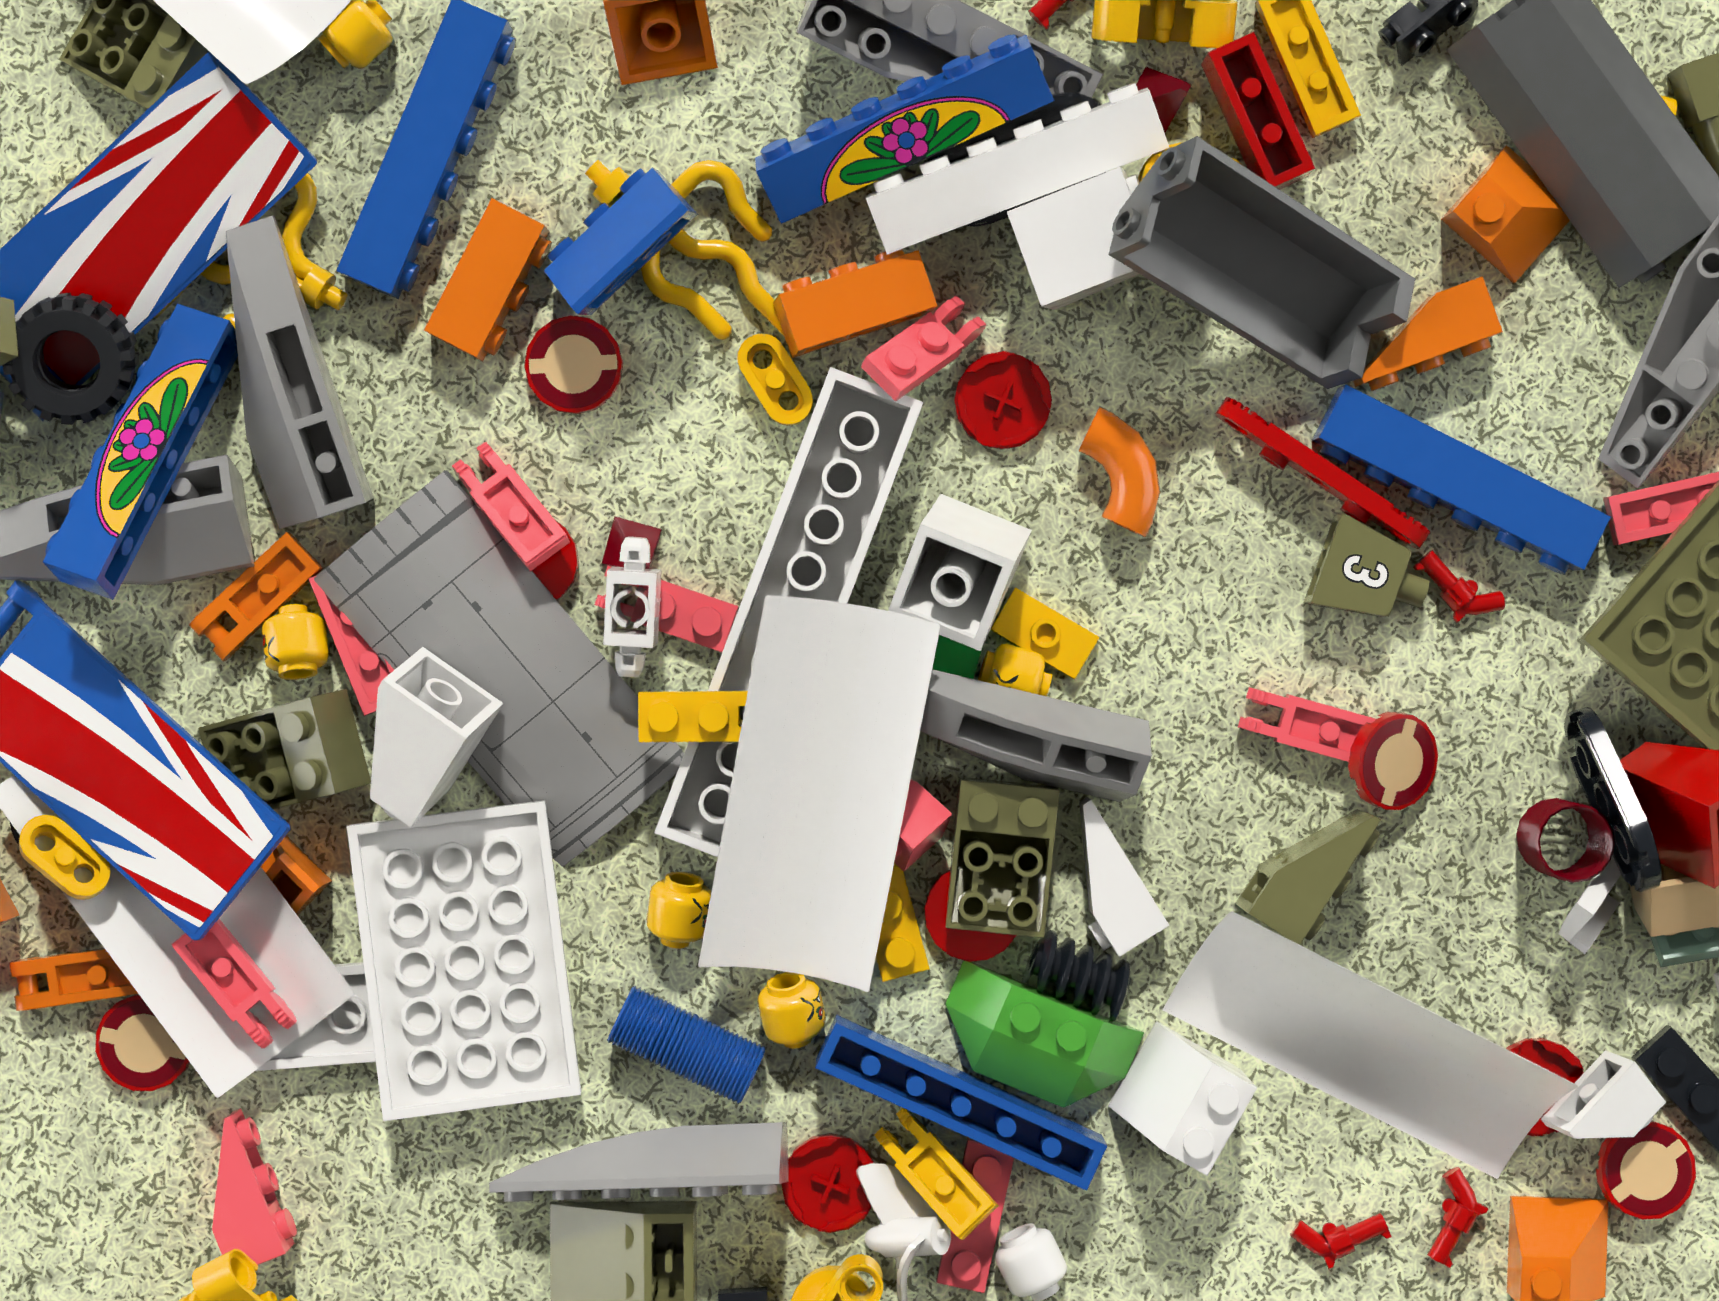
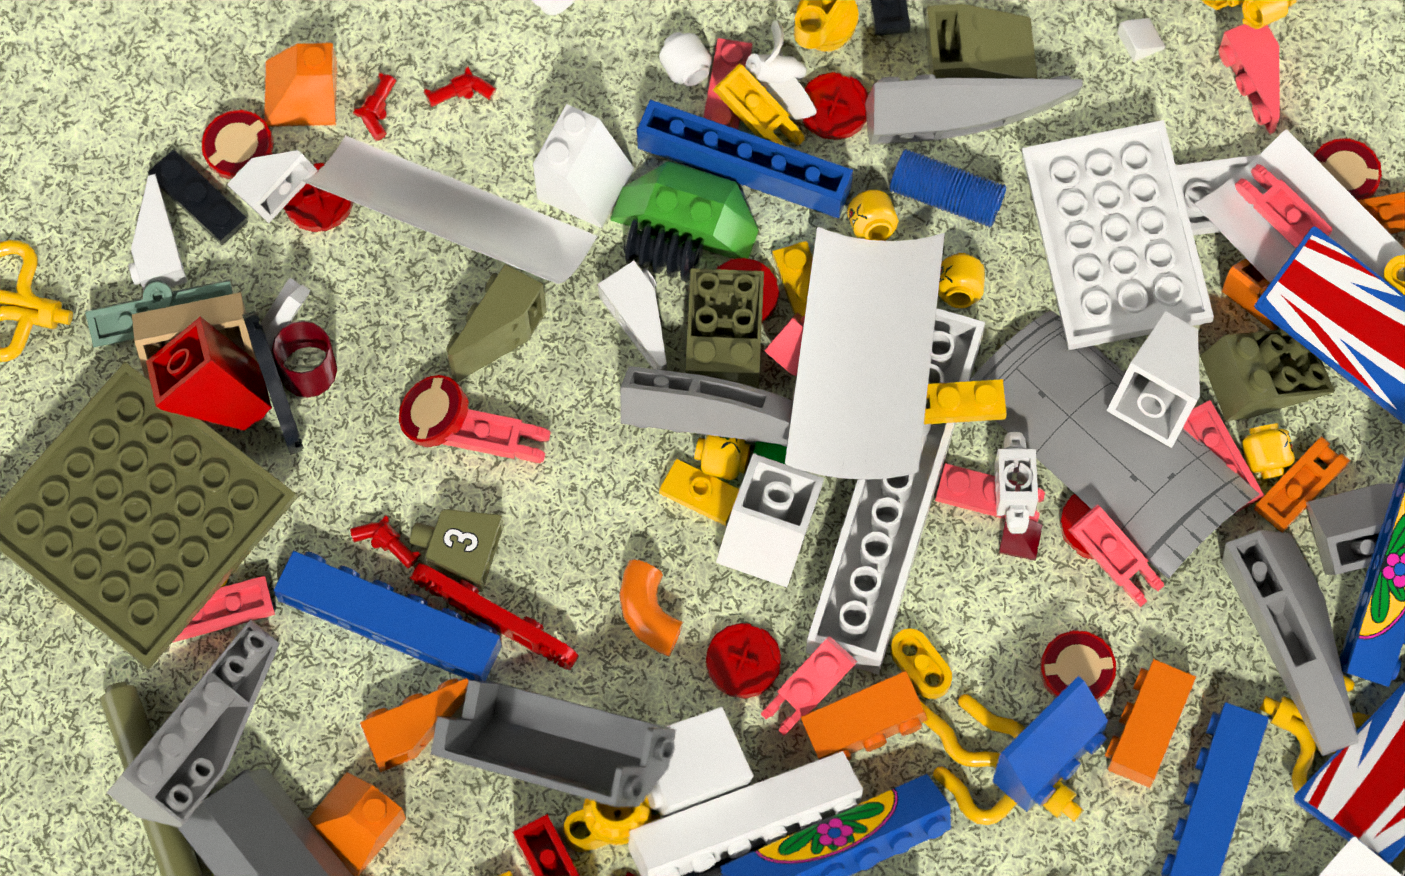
camera: 175 degrees right, 20 degrees down
none -> white slope [1117,18,1166,62]

